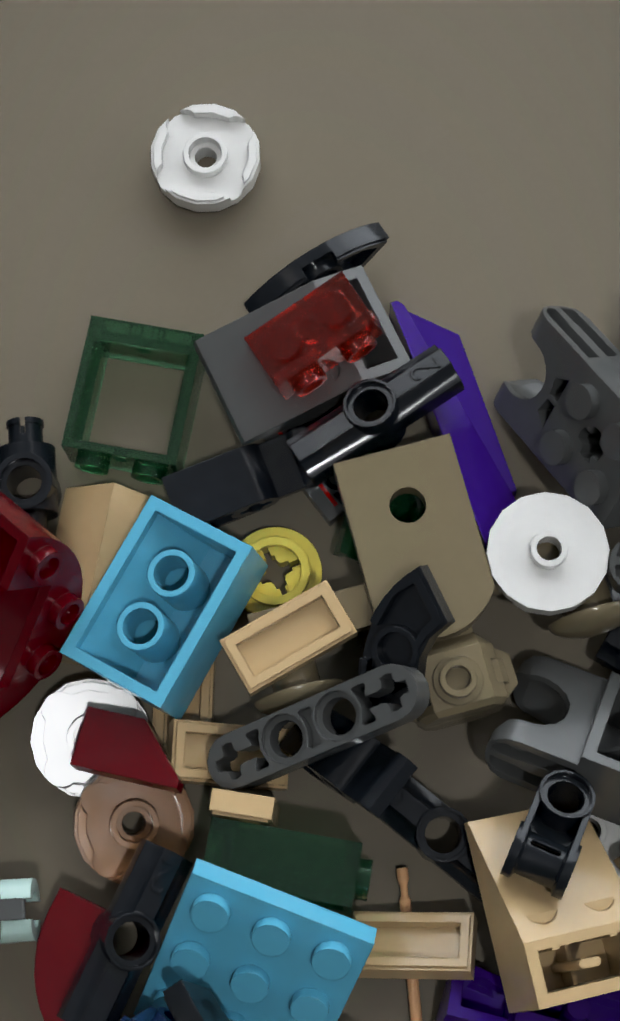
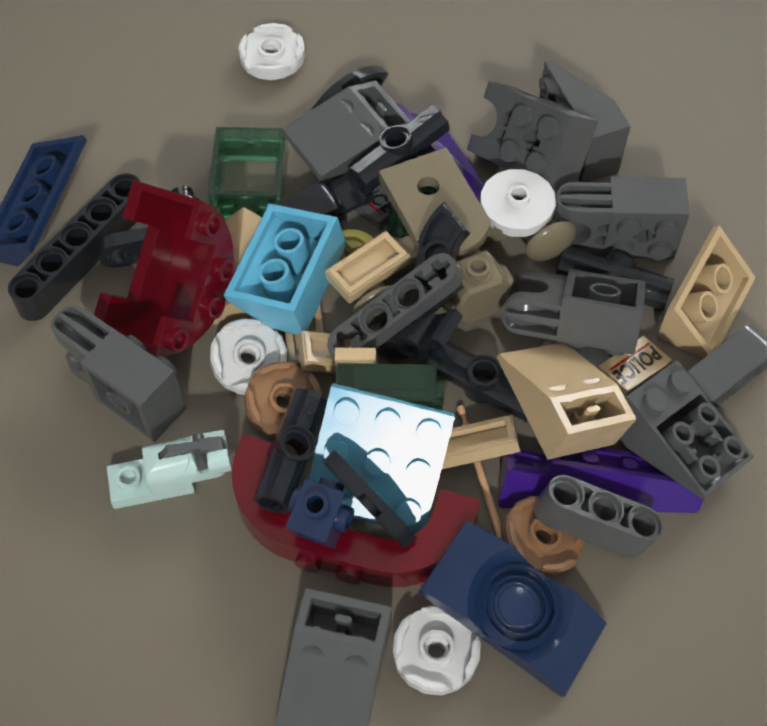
camera: 15 degrees left, 15 degrees down
dark red tile [70,706,184,794] -> none
clear red bracket [244,271,383,400] -> none
black piece [500,770,596,900] -> none

